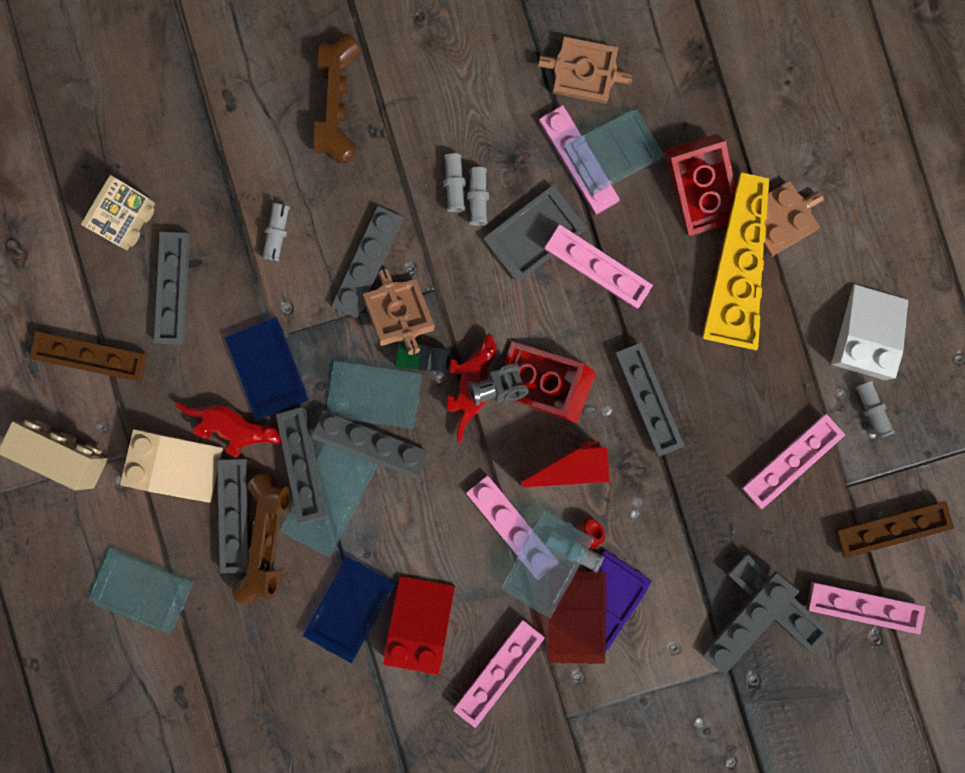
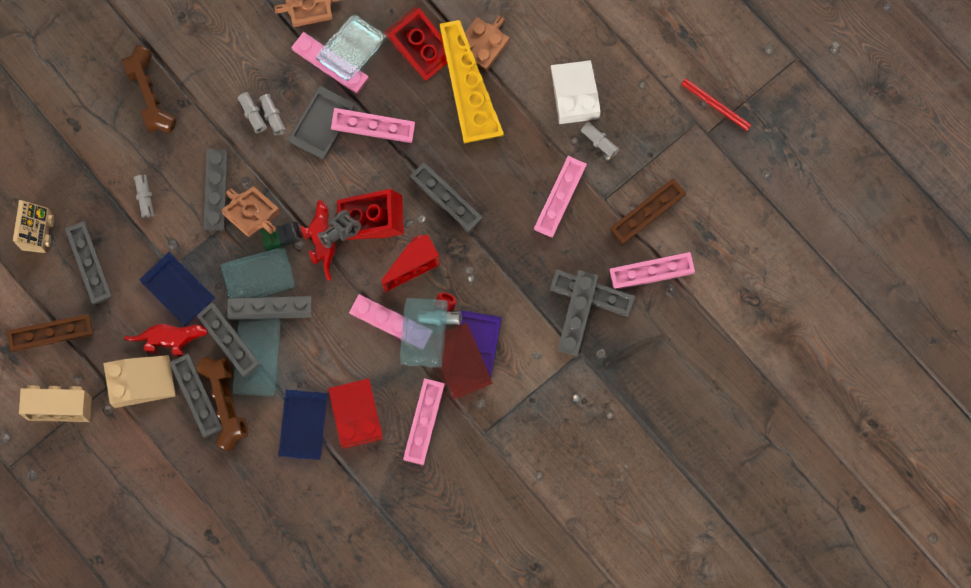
camera: 25 degrees left, 10 degrees down
clear light blue piece [88,548,194,634] -> none

